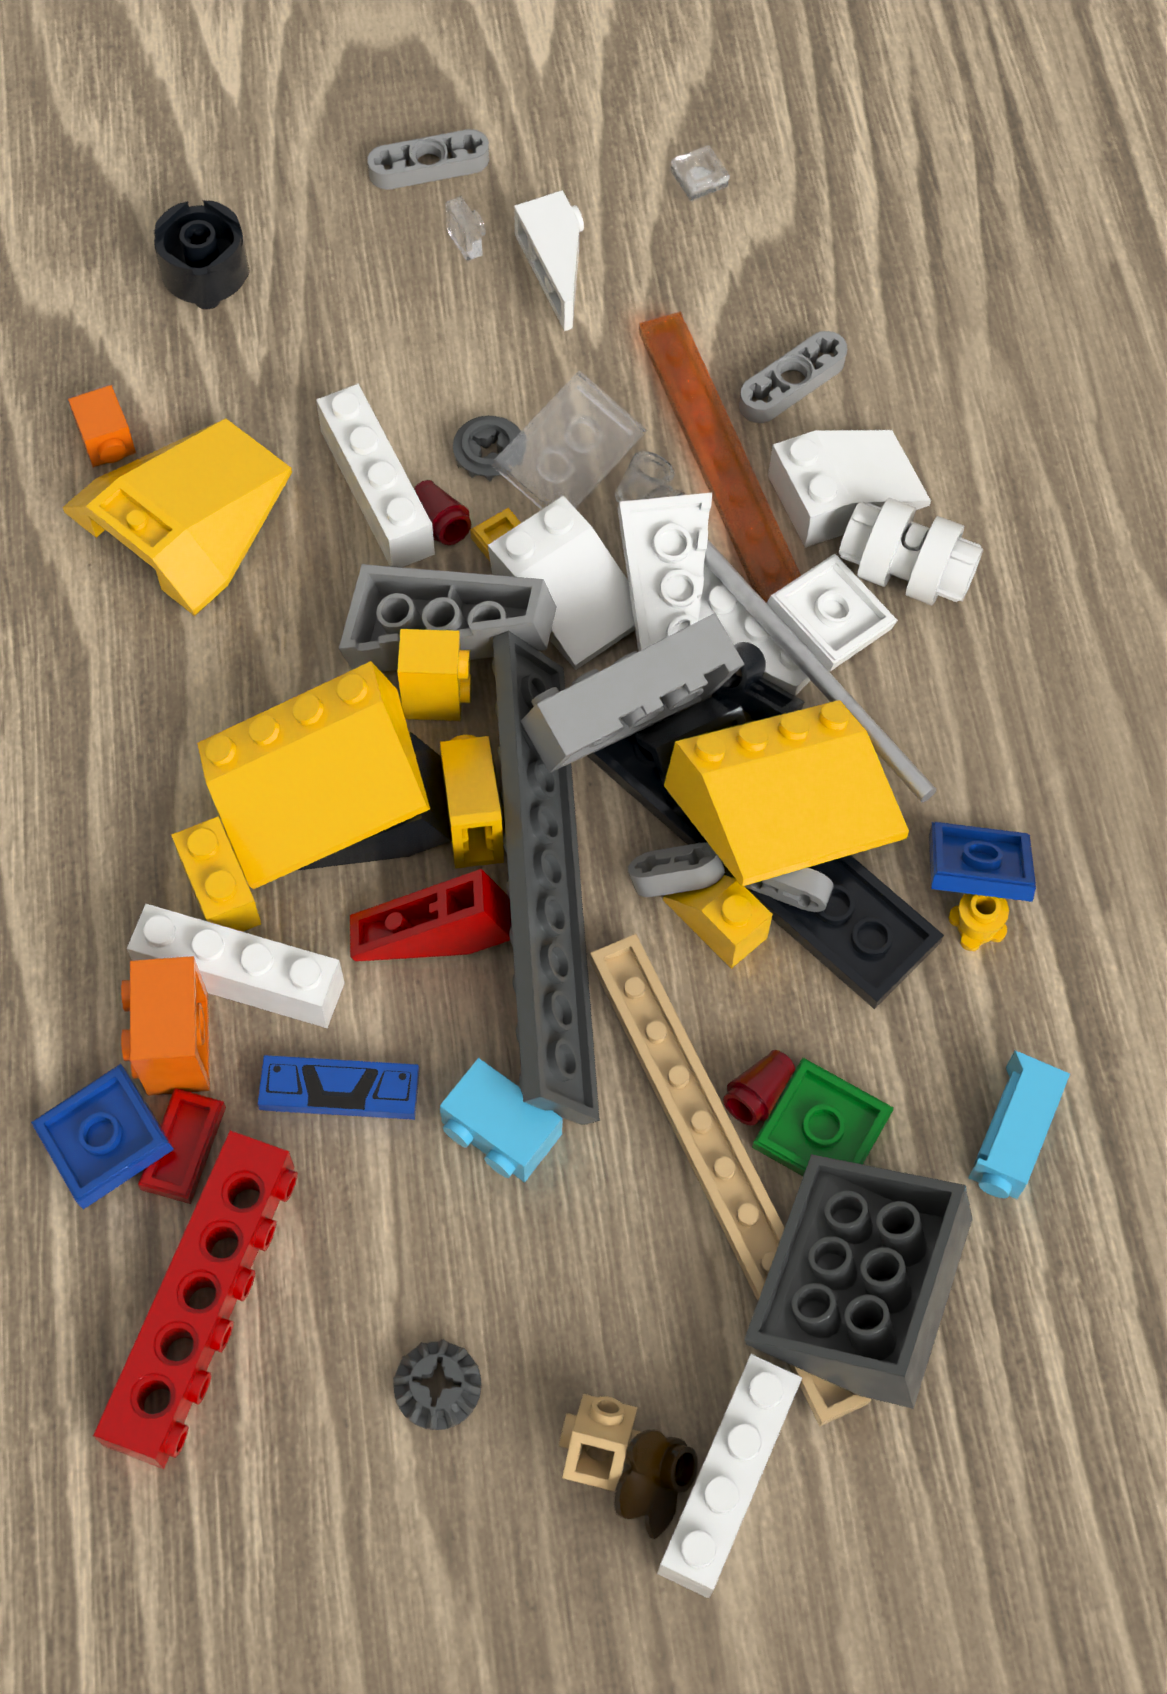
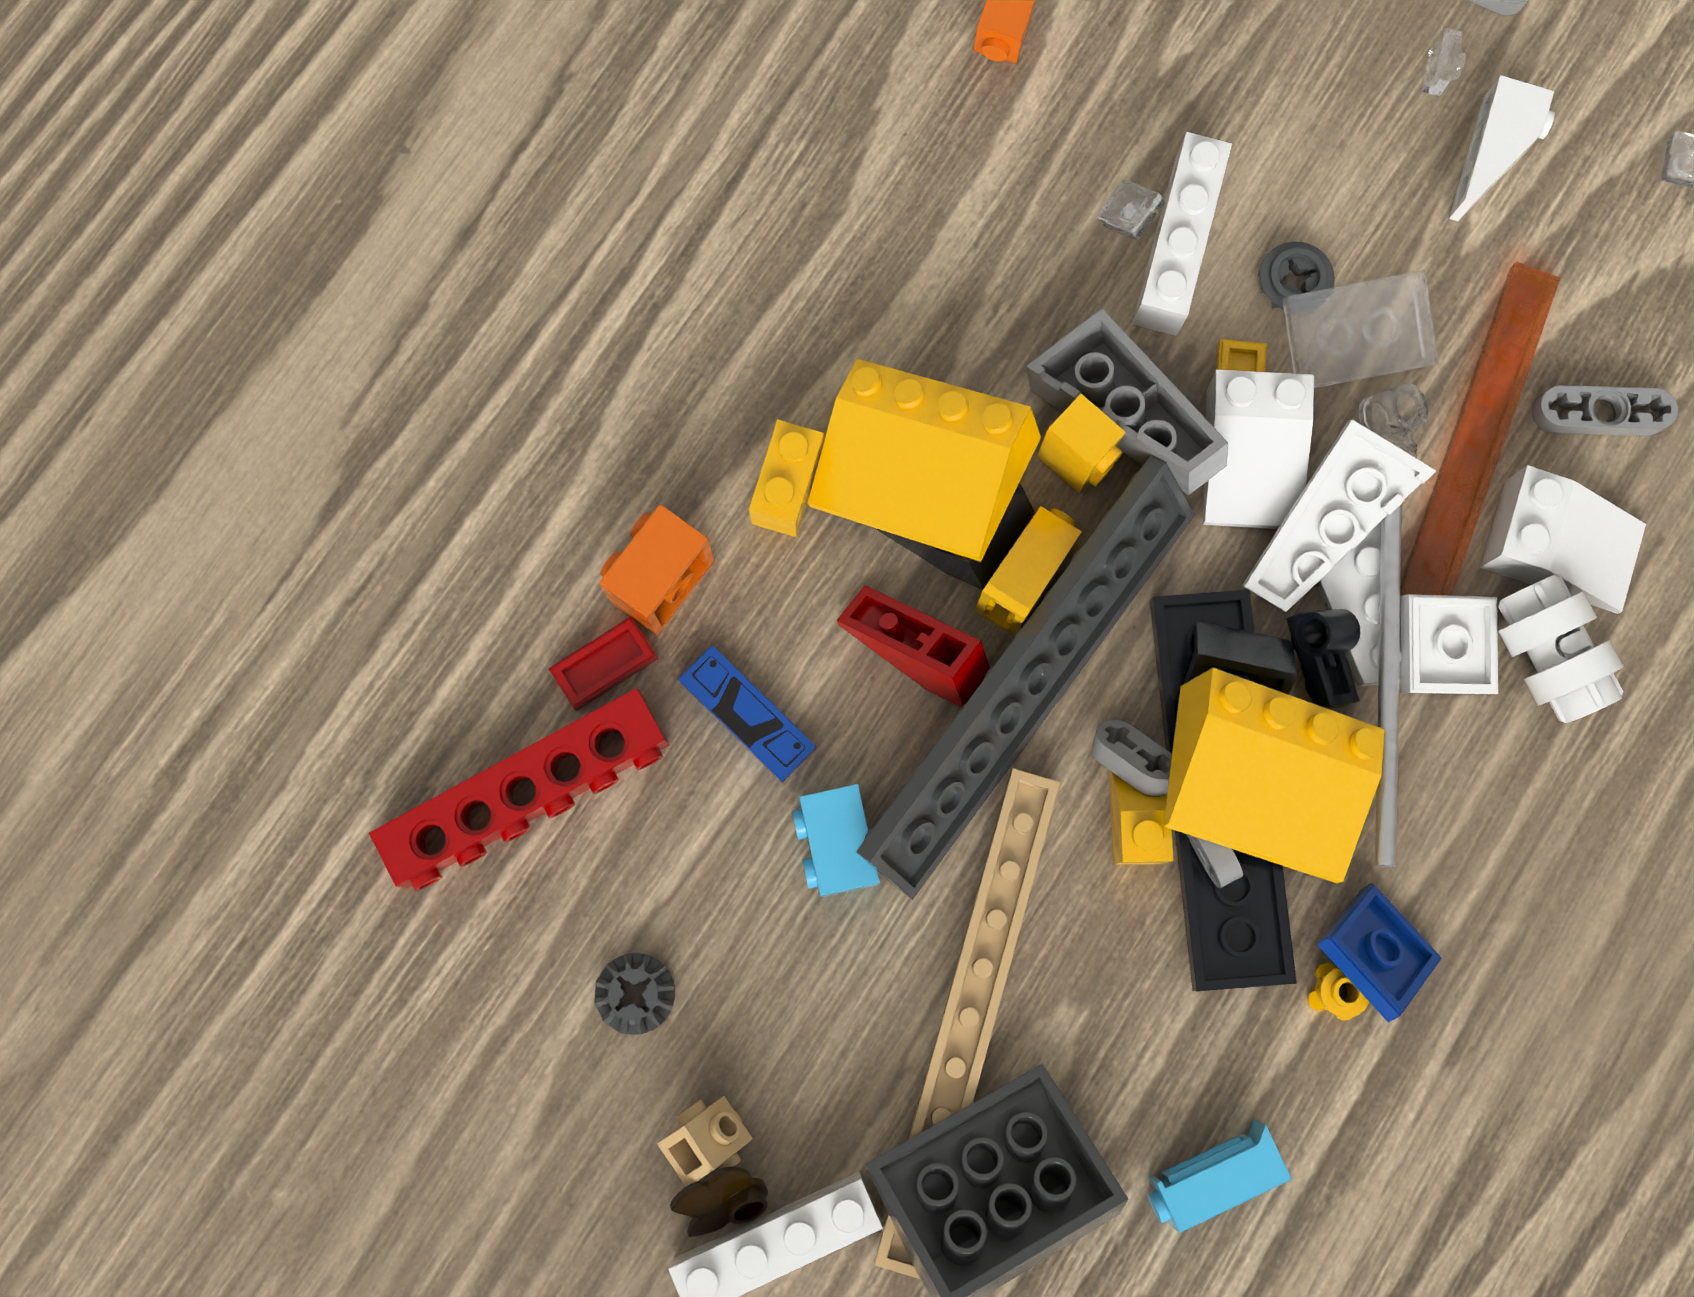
camera: 40 degrees right, 15 degrees up
blue tile [31,1064,174,1209] -> none
yellow wedge [62,418,292,616] -> none
white brick [127,904,344,1028] -> none
dark red cone [414,480,471,545] -> none
light grey wedge [521,613,744,773] -> none
dark red cone [723,1050,795,1126] -> none
green tile [752,1058,894,1176] -> none
none -> clear plate [1097,179,1165,241]

